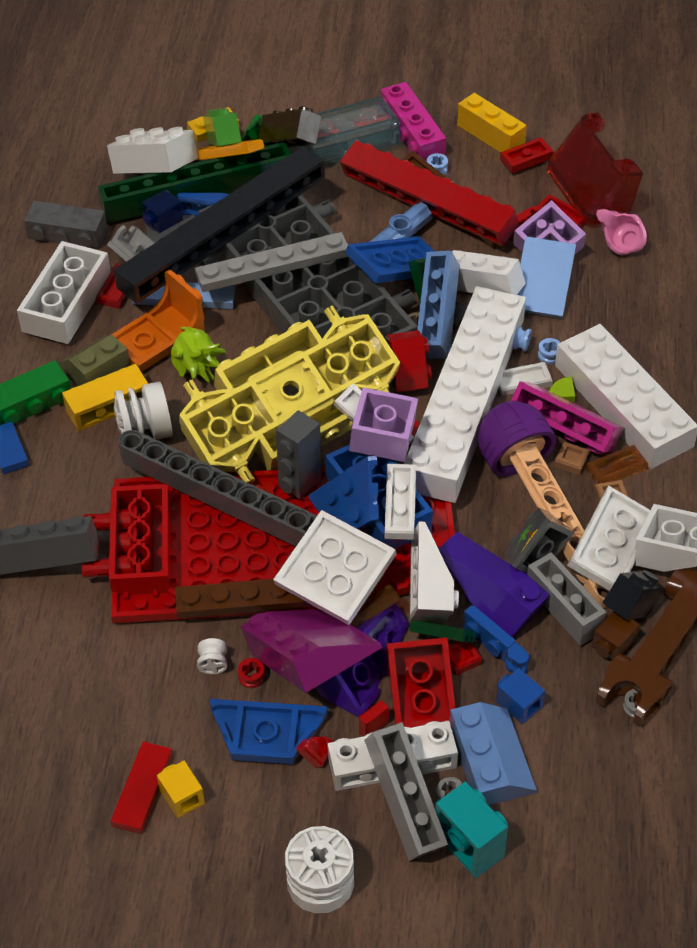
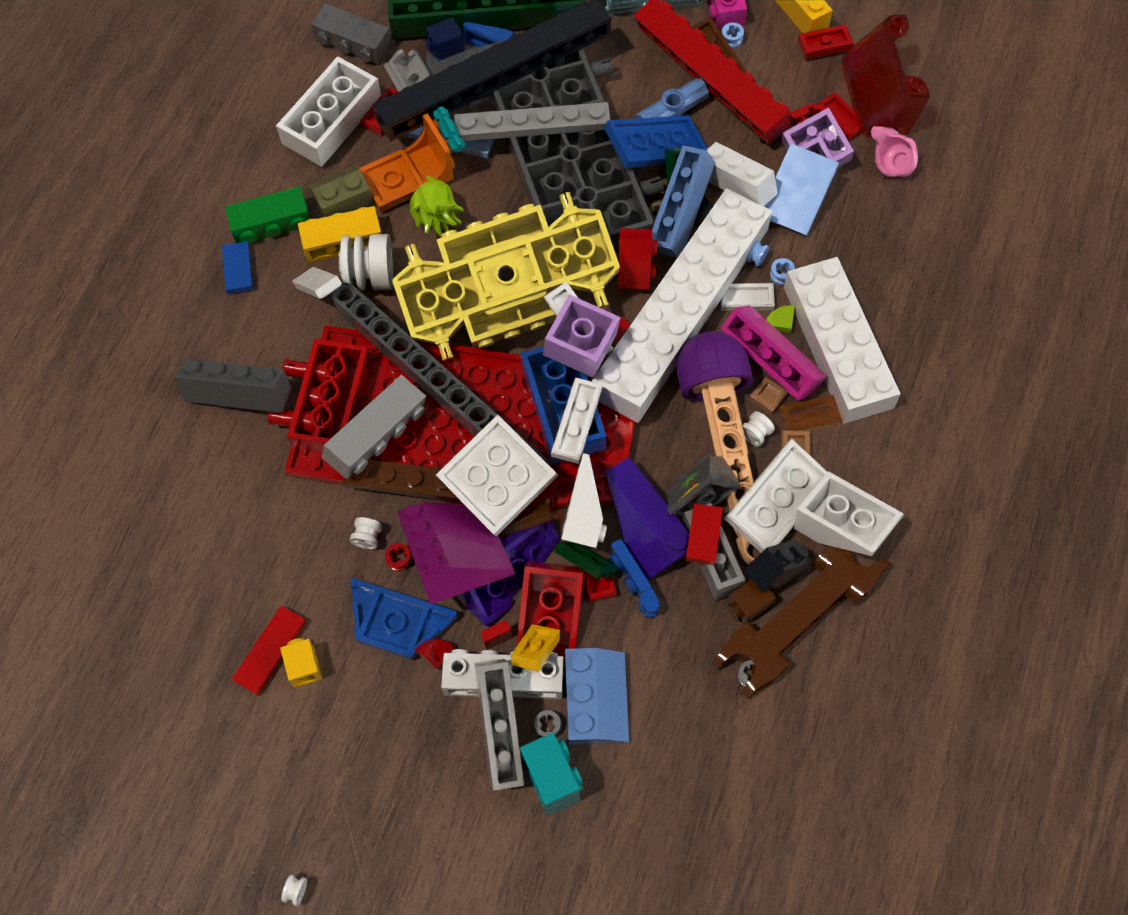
camera: 15 degrees right, 15 degrees up
dark grey brick [276,410,321,499] -> none
white wheel [285,826,354,914] -> none
blue wing [308,456,379,530] -> none
blue brick [496,668,545,724] -> none
none -> white tile [292,267,342,299]
none -> light grey brick [322,375,426,479]
none -> teal axle [433,107,465,153]
none -> yellow plate [511,624,560,671]
none -> red tile [686,503,723,565]
none -> white wheel [742,411,775,447]

